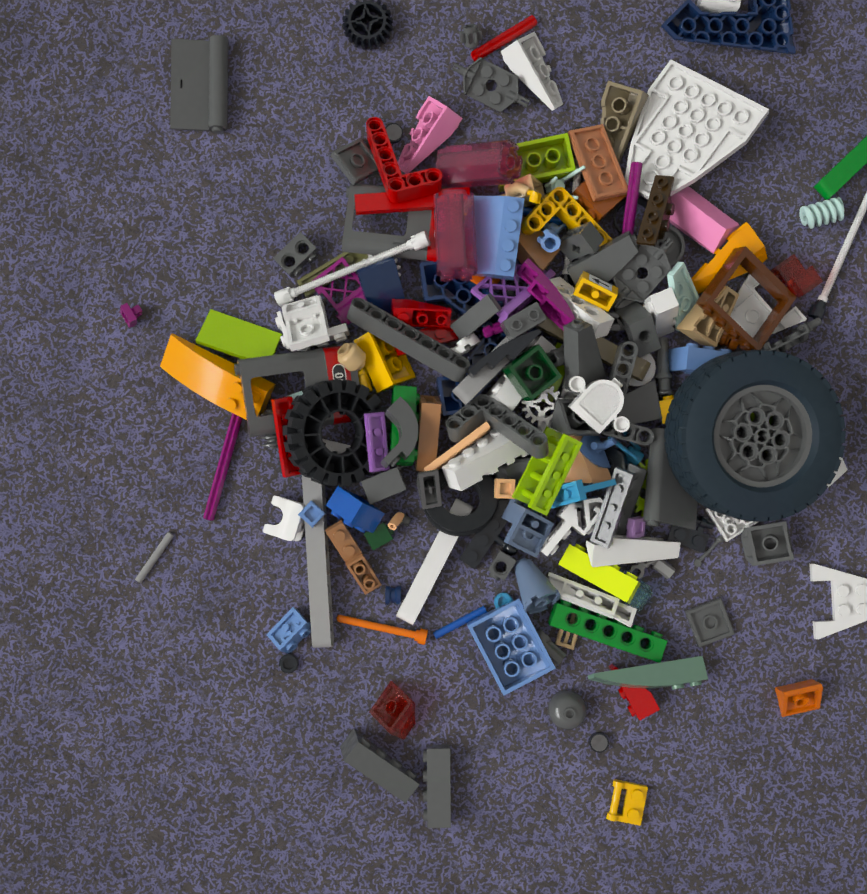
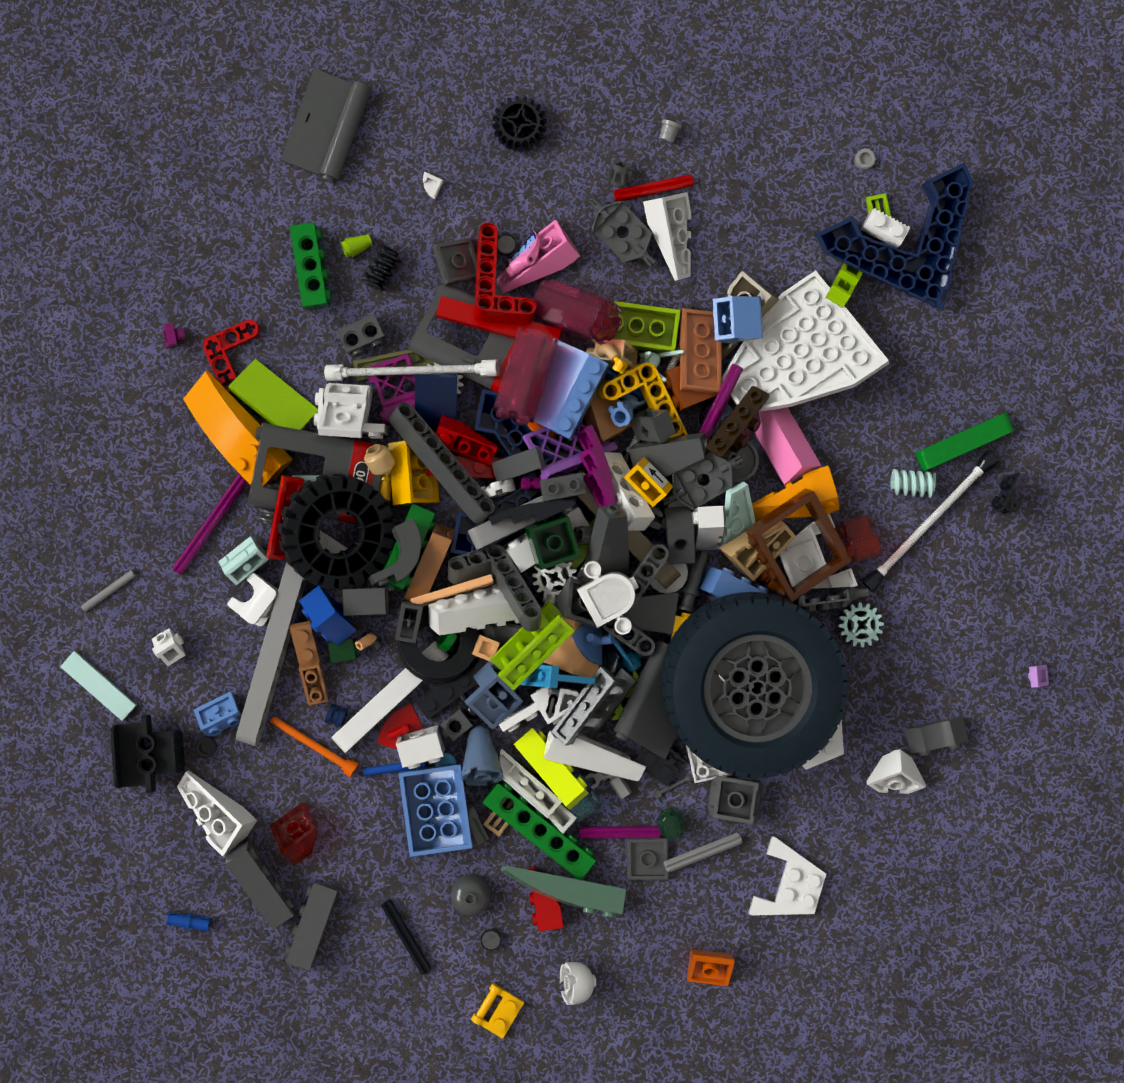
camera: 15 degrees right, 0 degrees up
medium blue tile [298,500,326,528] -> none
medium lavender tile [364,412,390,472] -> none
lavender plate [626,516,646,539] -> none
none -> light aqua tile [60,651,137,721]
none -> black piece [110,715,185,793]
none -> white brick [152,628,185,666]
none -> blue pin [166,911,211,932]
none -> white wedge [177,771,257,856]
none -> red beam [203,320,260,393]
none -> light aqua brick [219,536,269,585]
none -> green brick [290,222,332,310]
none -> lime cone [340,234,373,258]
none -> black piece [360,244,402,291]
none -> red shield [377,703,423,749]
none -> black axle [381,899,431,975]
none -> white brick [396,725,445,769]
none -> white tile [423,172,444,200]
none -> green tile [437,633,457,651]
none -> bright pink arm [505,231,540,277]
none -> white cylinder [560,962,596,1005]
none -> magenta axle [579,826,661,838]
none -> clear green head [656,807,686,840]
none -> light grey axle [664,833,742,872]
none -> medium blue slope [713,296,763,344]
none -> lime slope [825,263,863,308]
none -> light aqua gear [837,602,884,647]

